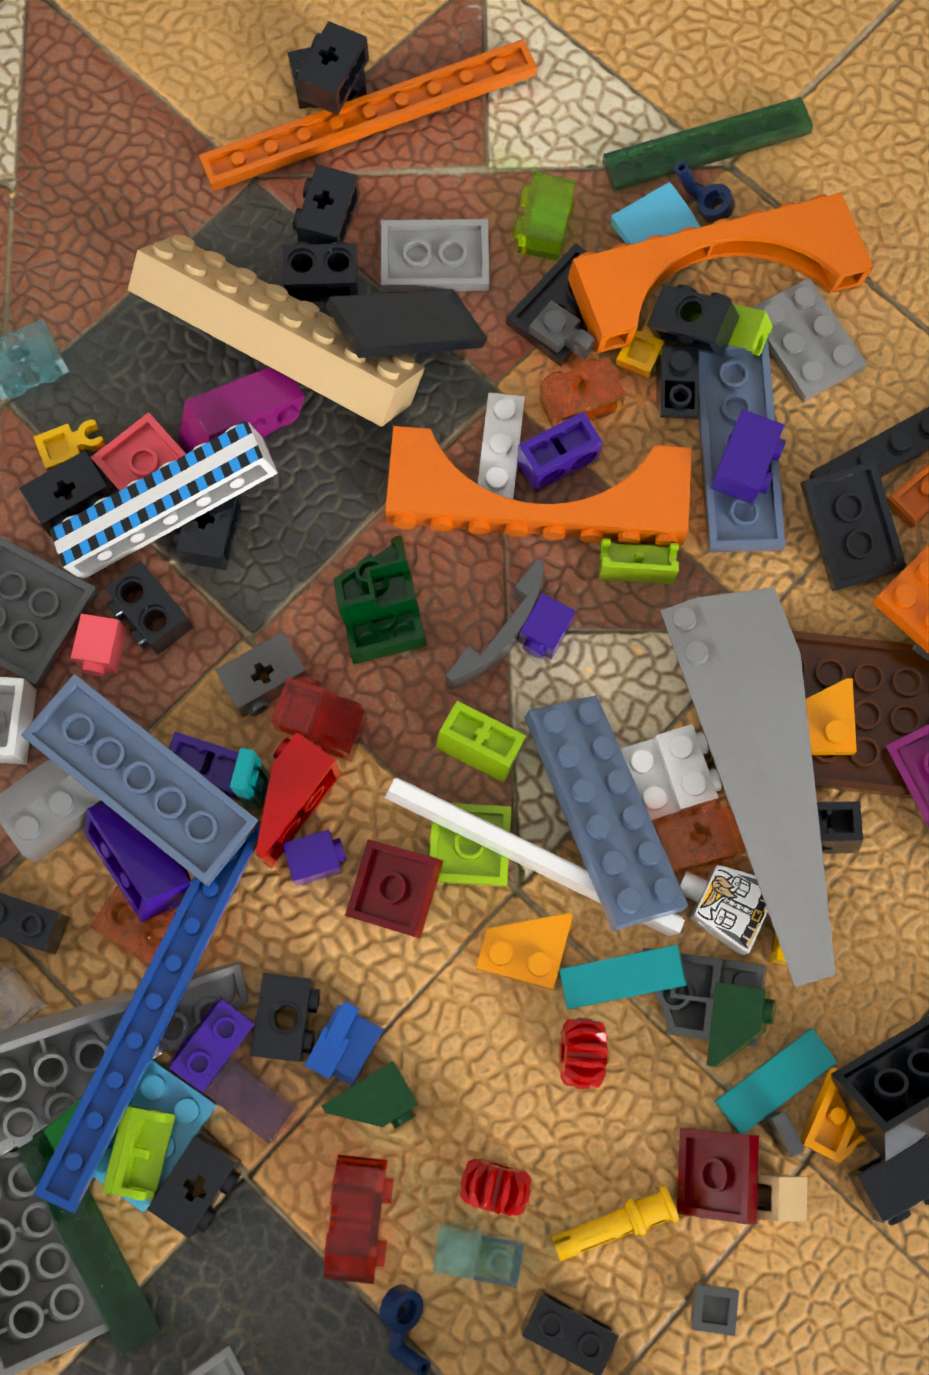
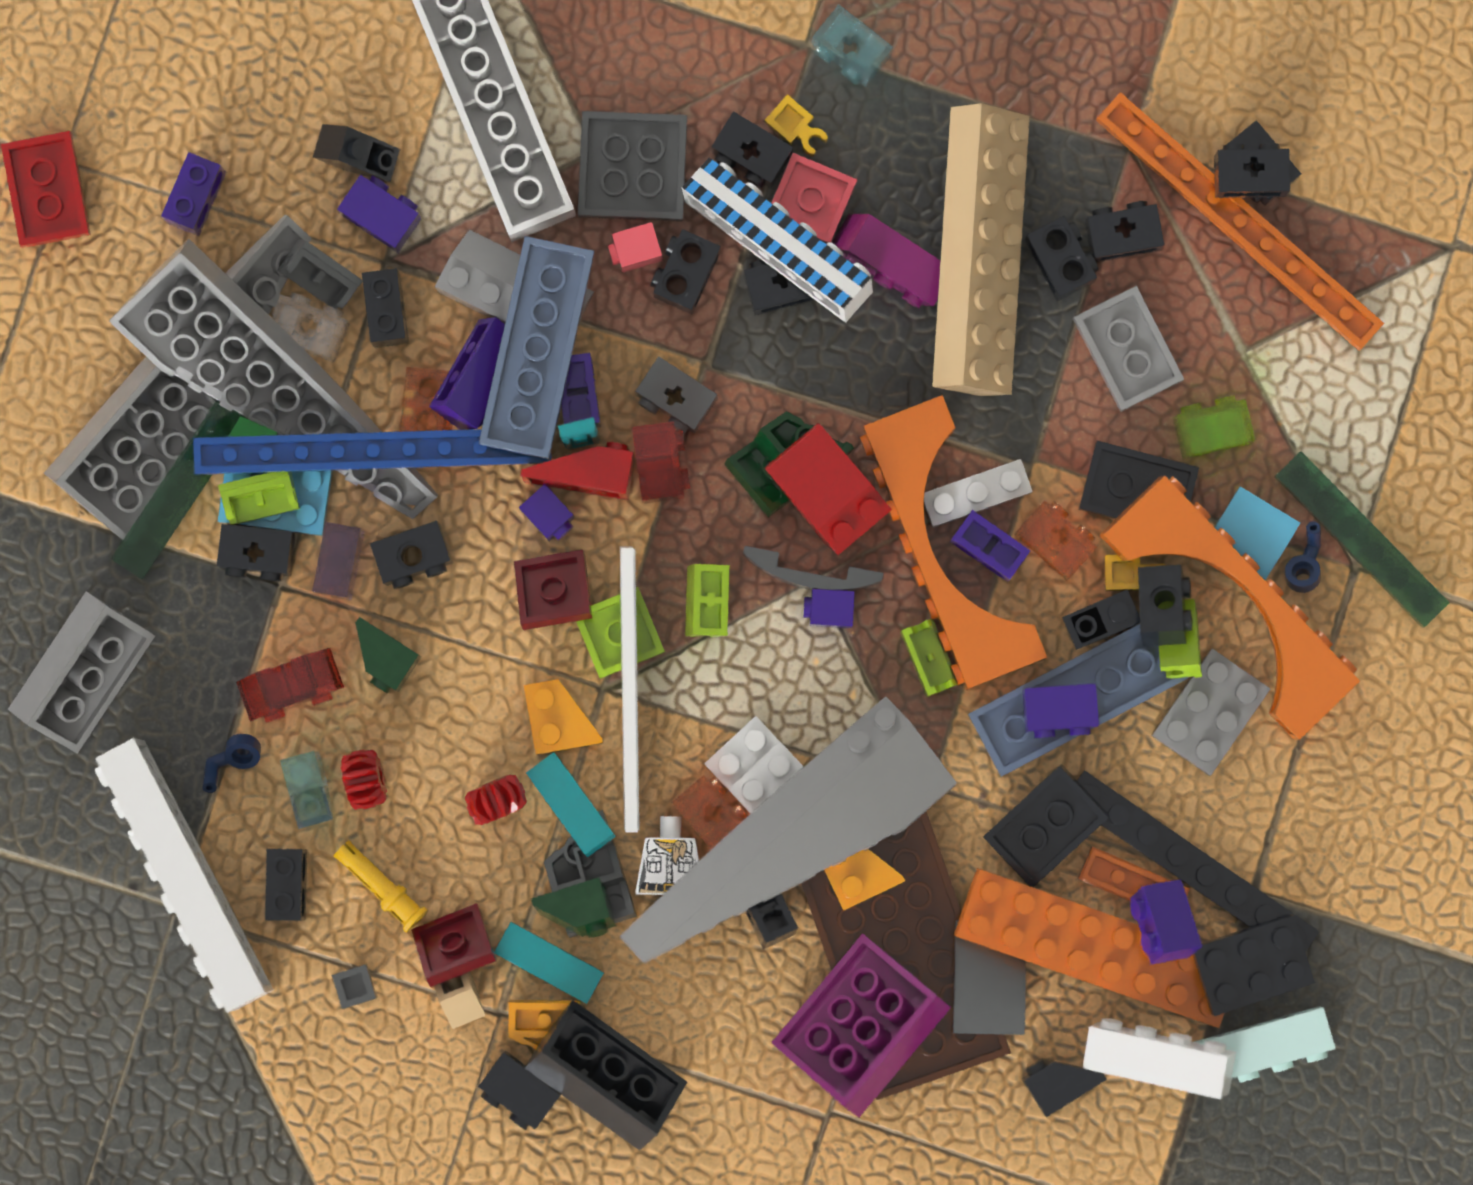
camera: 70 degrees right, 10 degrees up
dark purple brick [168,996,255,1093] -> none
blue piece [304,1001,384,1086] -> none
black tile [326,290,487,358] -> none
sand blue plate [524,695,688,932] -> none
dark grey plate [529,300,595,360] -> none
dark grey tile [764,1111,804,1158] -> none
none -> red slope [764,423,892,555]

